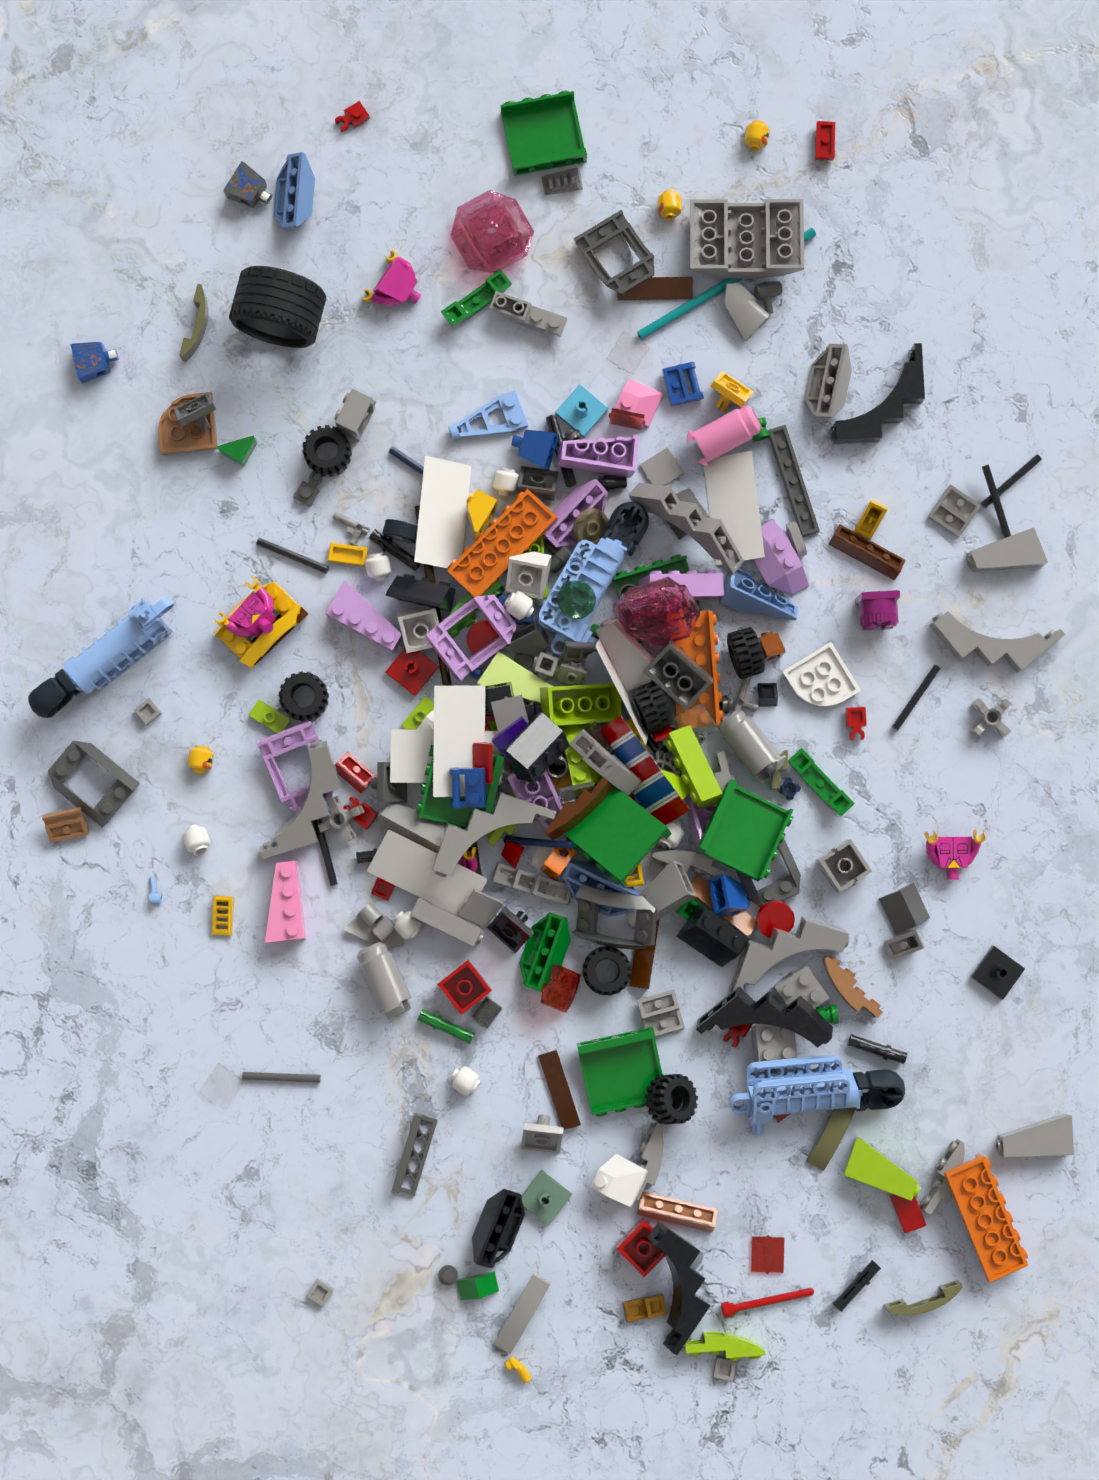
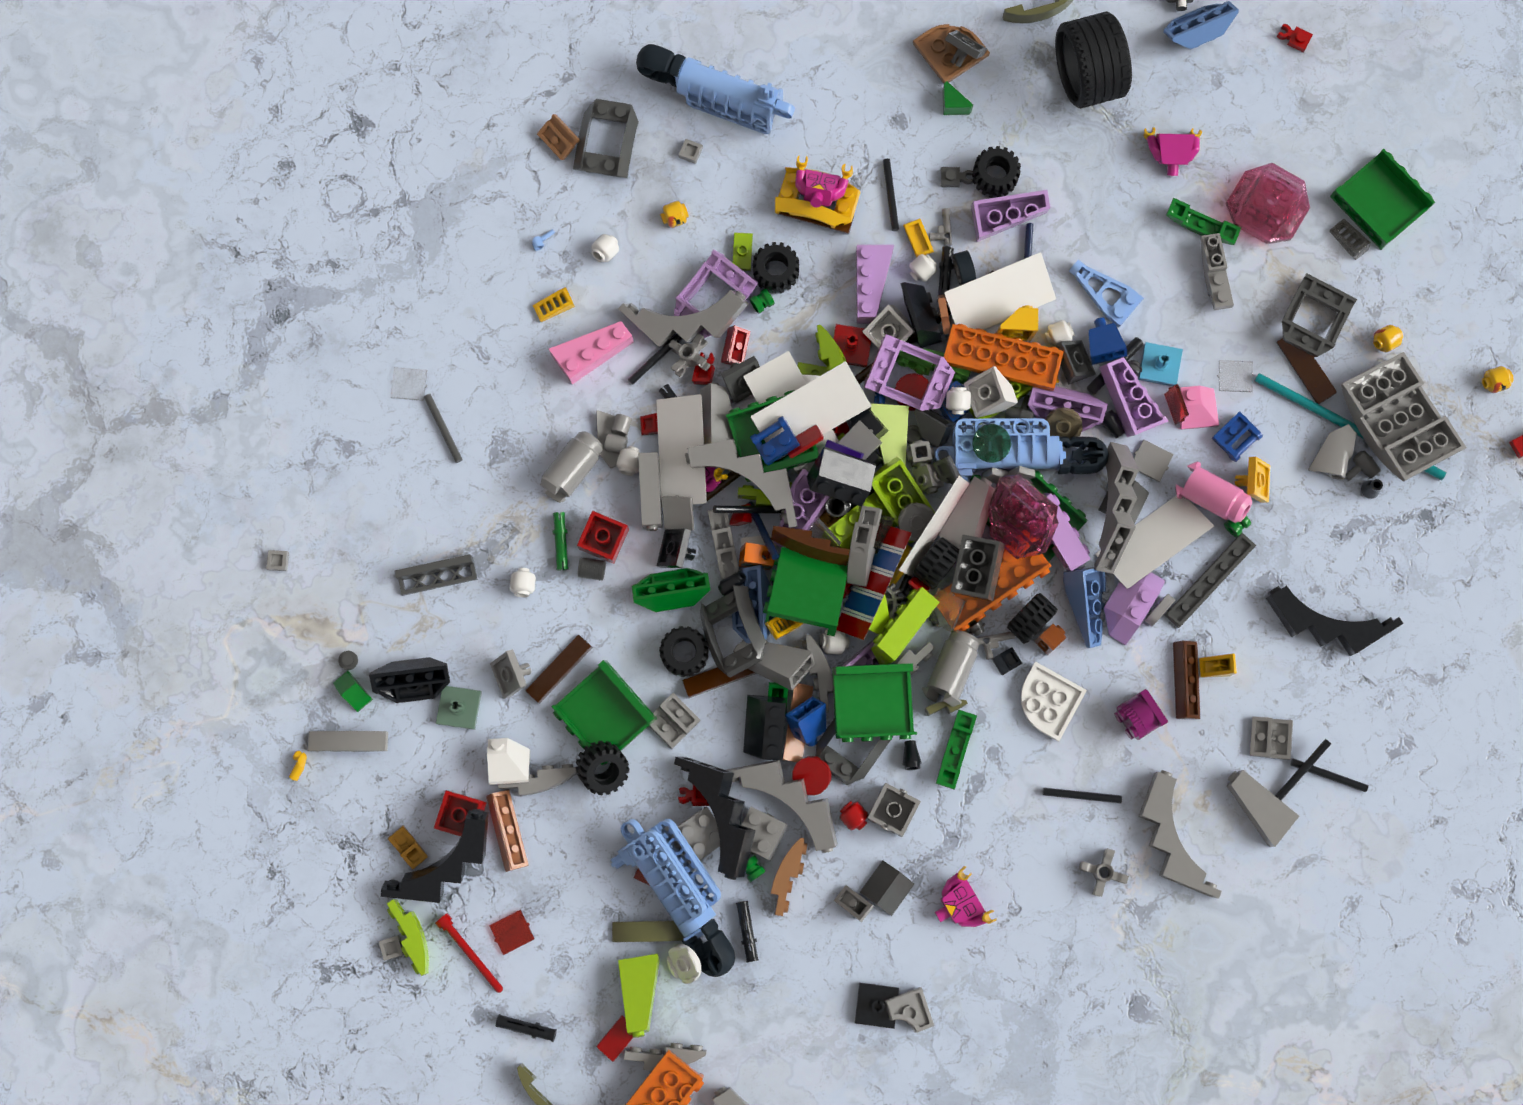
camera: 70 degrees right, 5 degrees down
light grey brick [334,389,377,441] -> none
clear red slope [541,964,581,1013] -> none
dark blue plate [777,777,801,800] -> none
light grey wedge [804,344,852,418] -> none
red plate [845,707,867,741] -> none
none -> white tile [667,944,701,984]
none -> black bar [713,505,782,513]
none -> black cone [718,571,746,596]
none -> green wheel [749,288,775,314]
none -> lime slope [815,325,846,371]
none -> red head [839,801,869,830]
none -> light grey tile [884,987,934,1033]
none -> light grey tile [897,502,934,542]
none -> black cone [902,740,922,770]
none -> nougat tile [937,294,951,334]
none -> lavender wedge [971,190,1050,242]
none -> light grey tile [982,466,1035,484]
none -> black cone [1361,479,1383,499]

